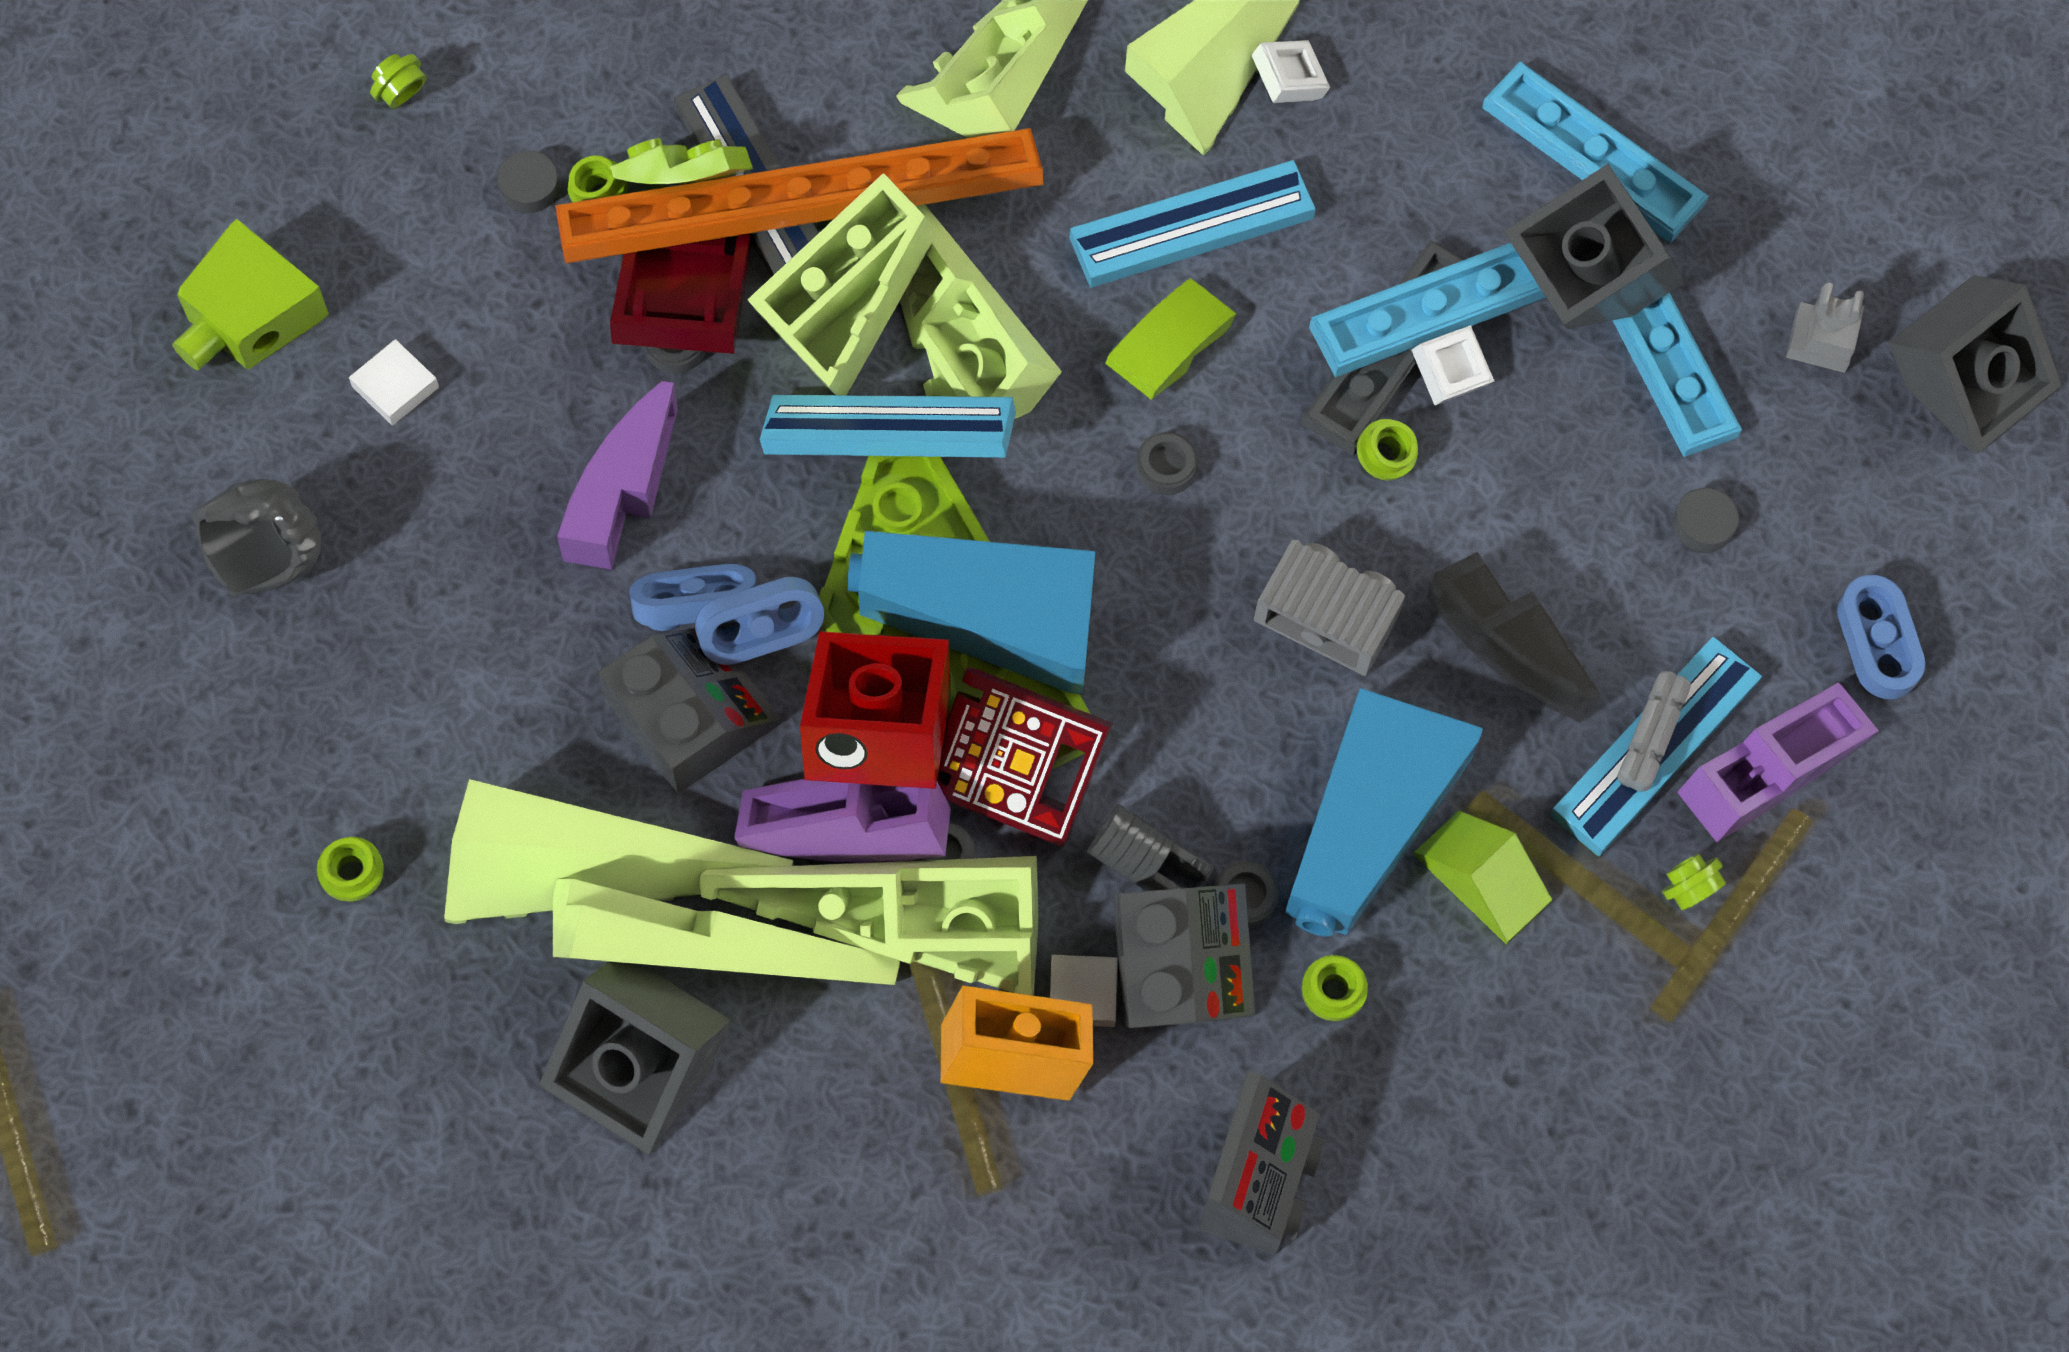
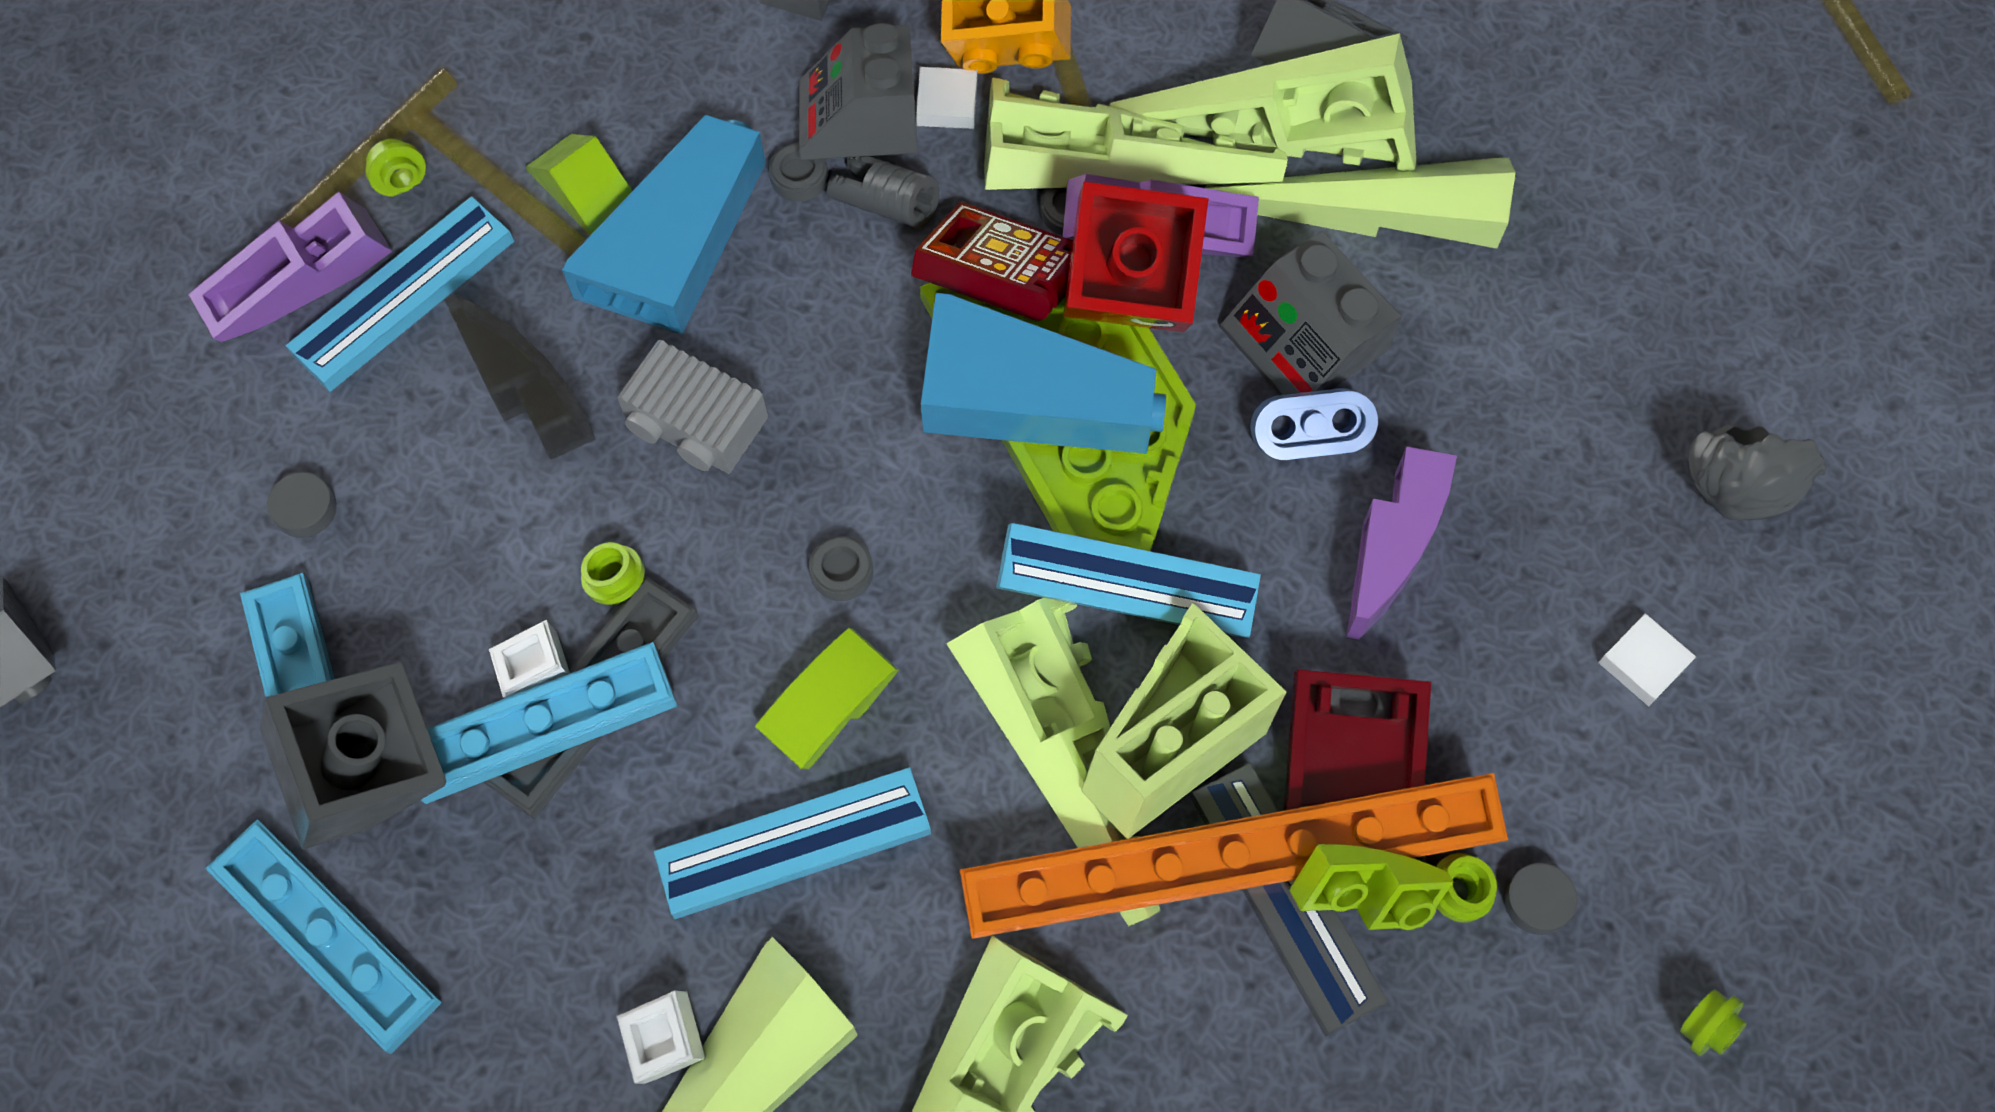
camera: 175 degrees left, 0 degrees up
lime torso [172,219,329,371] -> none
lime plate [317,837,384,902] -> none
medium blue plate [695,577,824,665] -> none
lime plate [1301,955,1368,1021] -> none
light grey axle [1617,671,1691,792] -> none
light grey piece [1786,283,1864,373] -> none
medium blue plate [1837,575,1925,699] -> none

